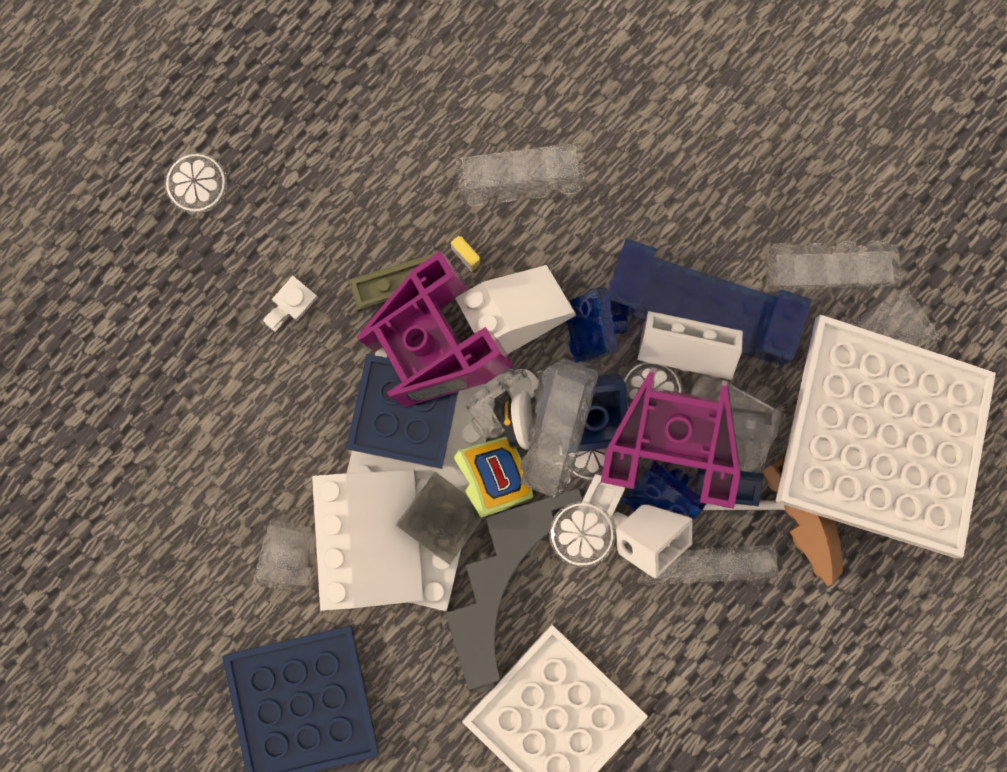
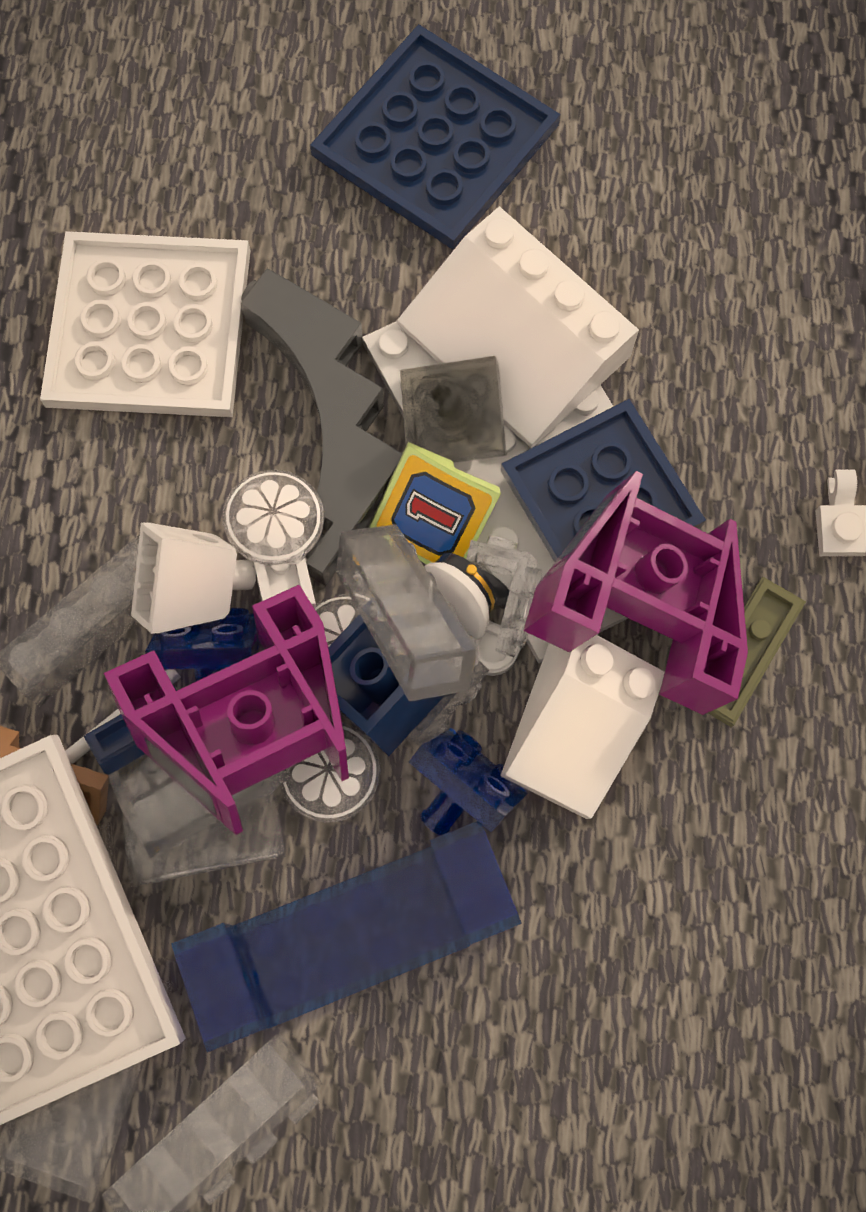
camera: 145 degrees right, 10 degrees down
clear slope [252,518,317,593] -> none
light yellow tile [451,236,480,272] -> none
clear brick [455,143,586,206] -> none
white brick [638,311,743,380] -> none

